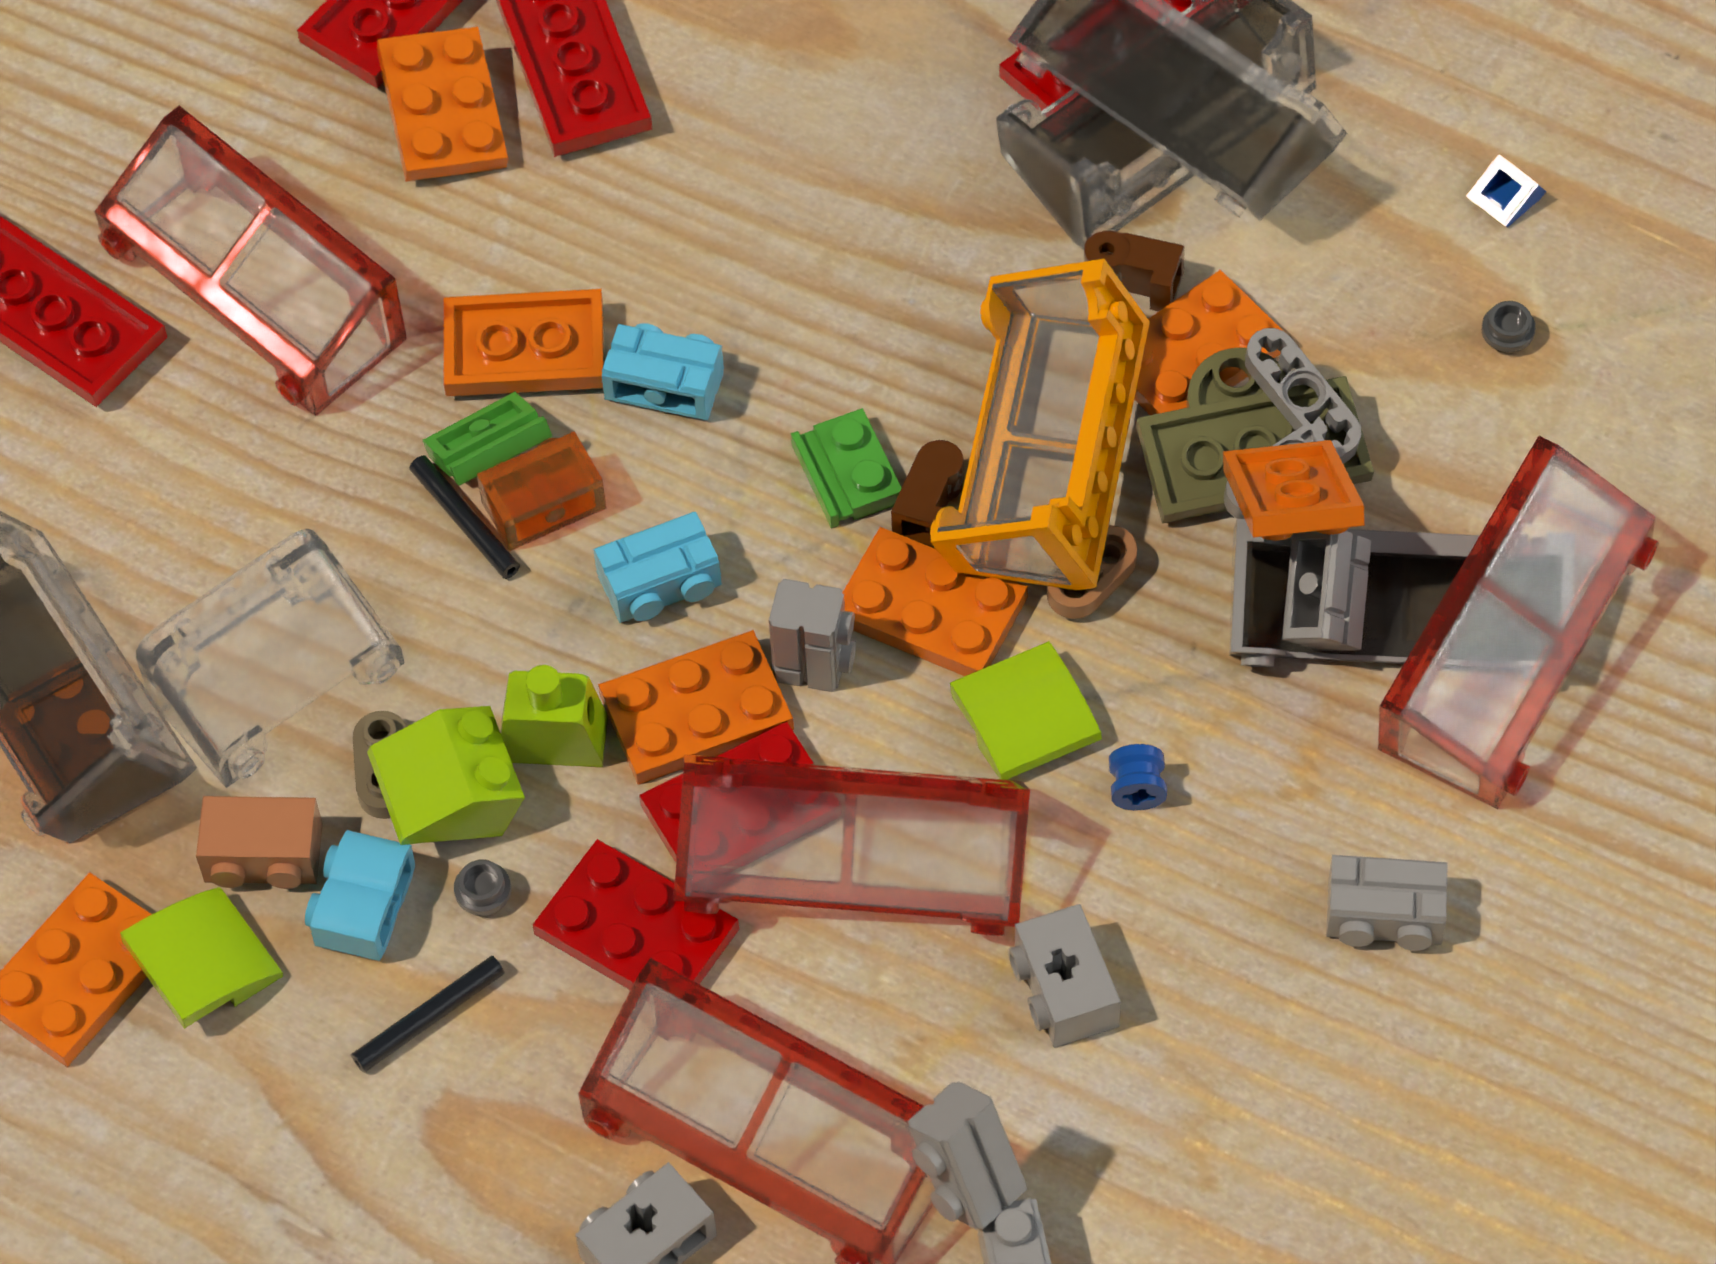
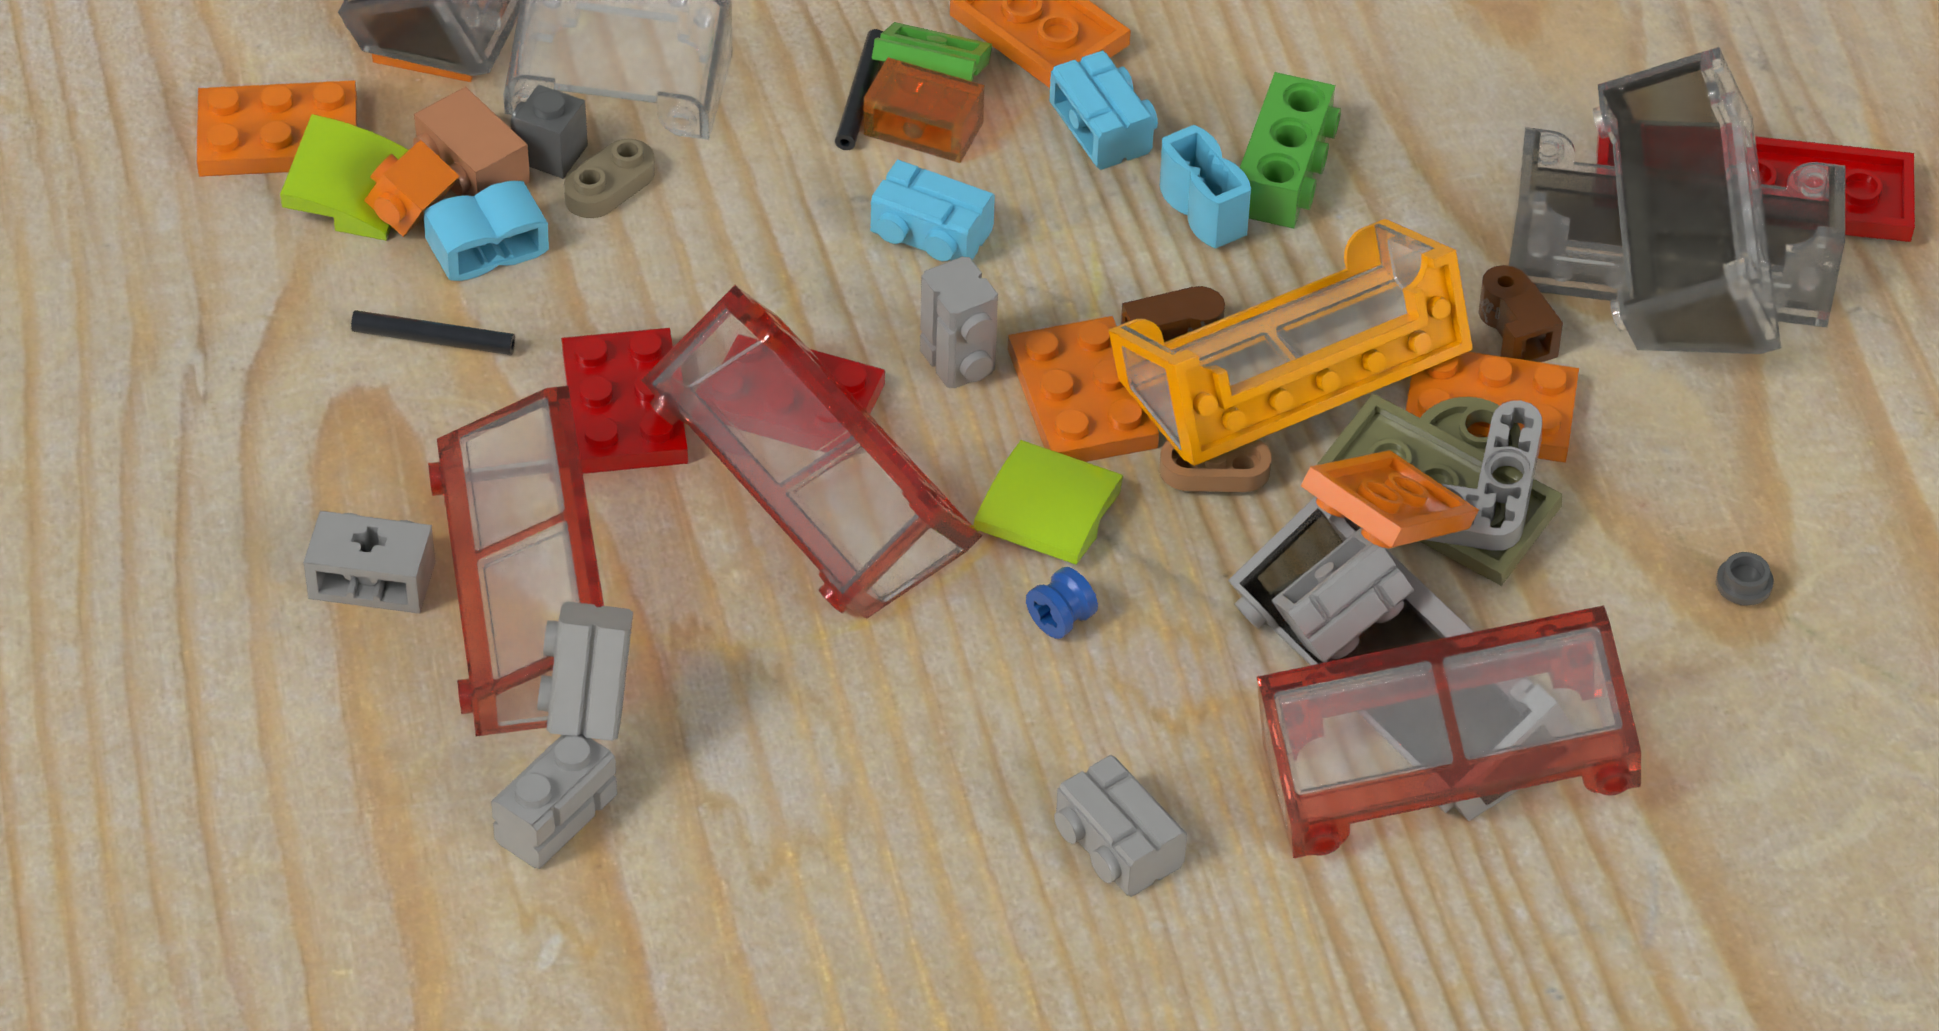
camera: 45 degrees right, 10 degrees down
lime slope [367,706,525,845] -> none
flat silver plate [454,859,511,915] -> none
lime torso [500,665,608,768] -> none
orange plate [598,630,794,785] -> none
bright green plate [791,408,902,529] -> none
light grey brick [1008,904,1121,1048] -> none
slope [1467,155,1546,228] -> none
none -> orange brick [364,139,459,237]
none -> dark grey brick [511,84,588,179]
none -> medium azure brick [1159,125,1251,249]
none -> bright green brick [1240,72,1341,229]

